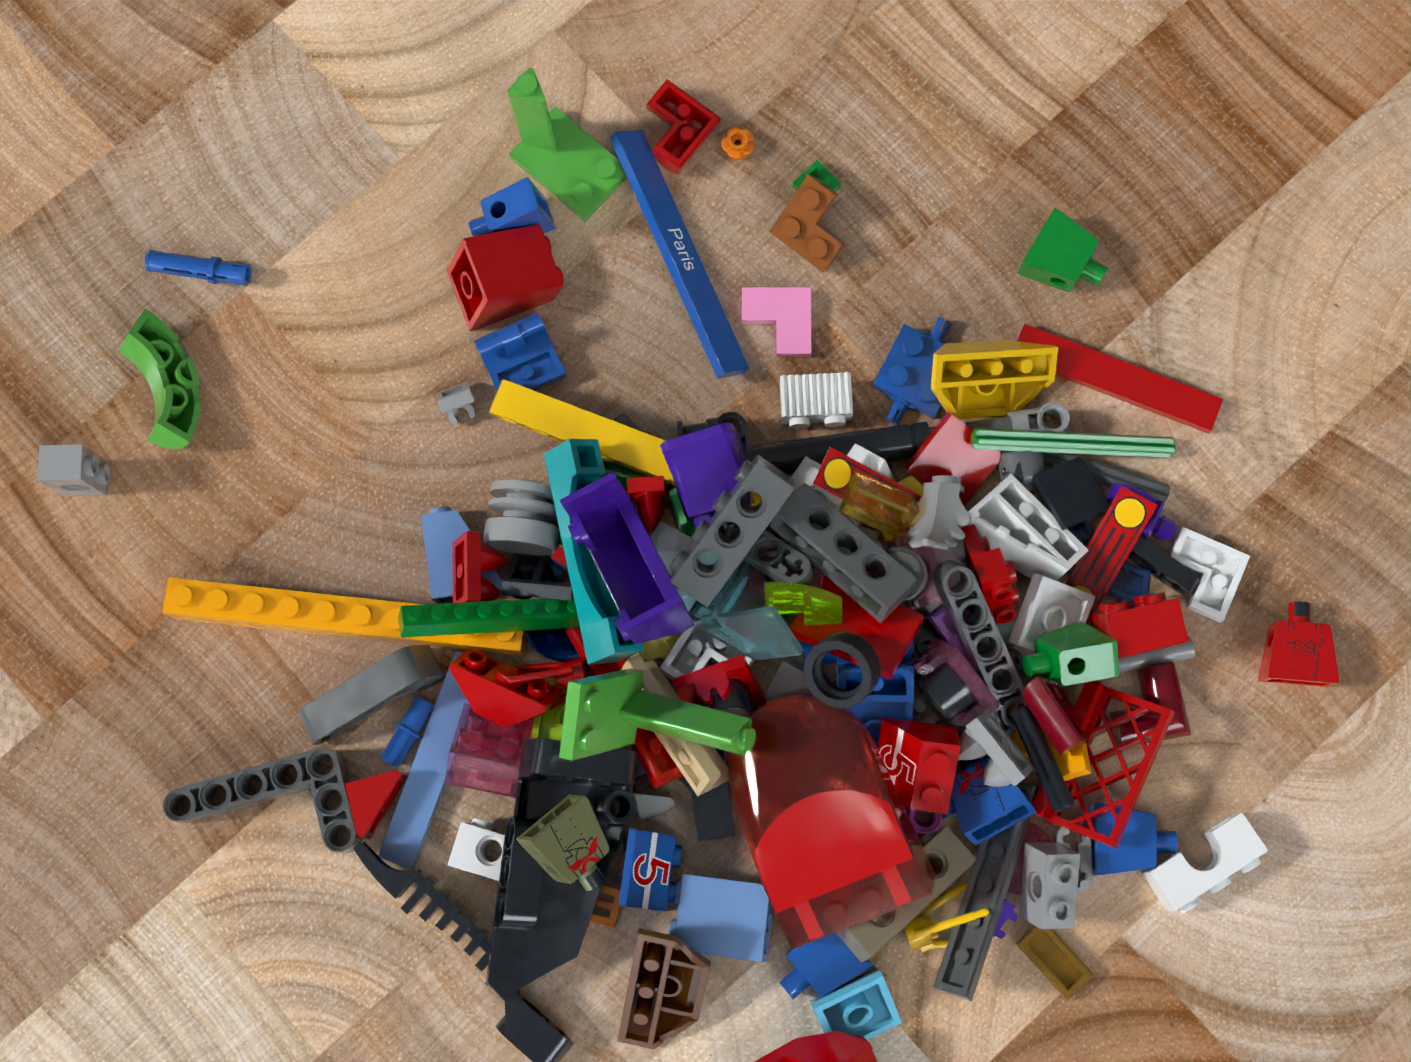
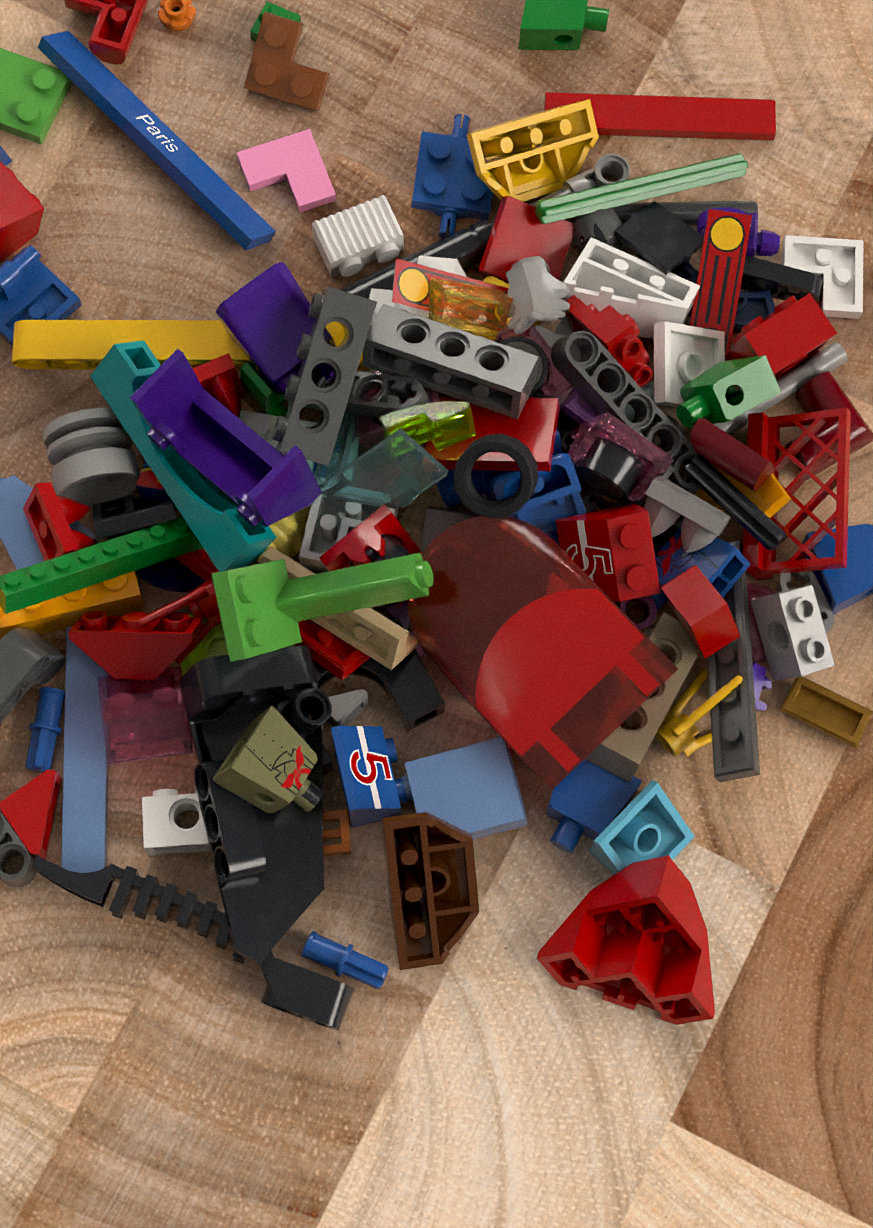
camera: 30 degrees left, 5 degrees down
none -> blue axle [302,931,389,989]
none -> red slope [660,565,740,659]

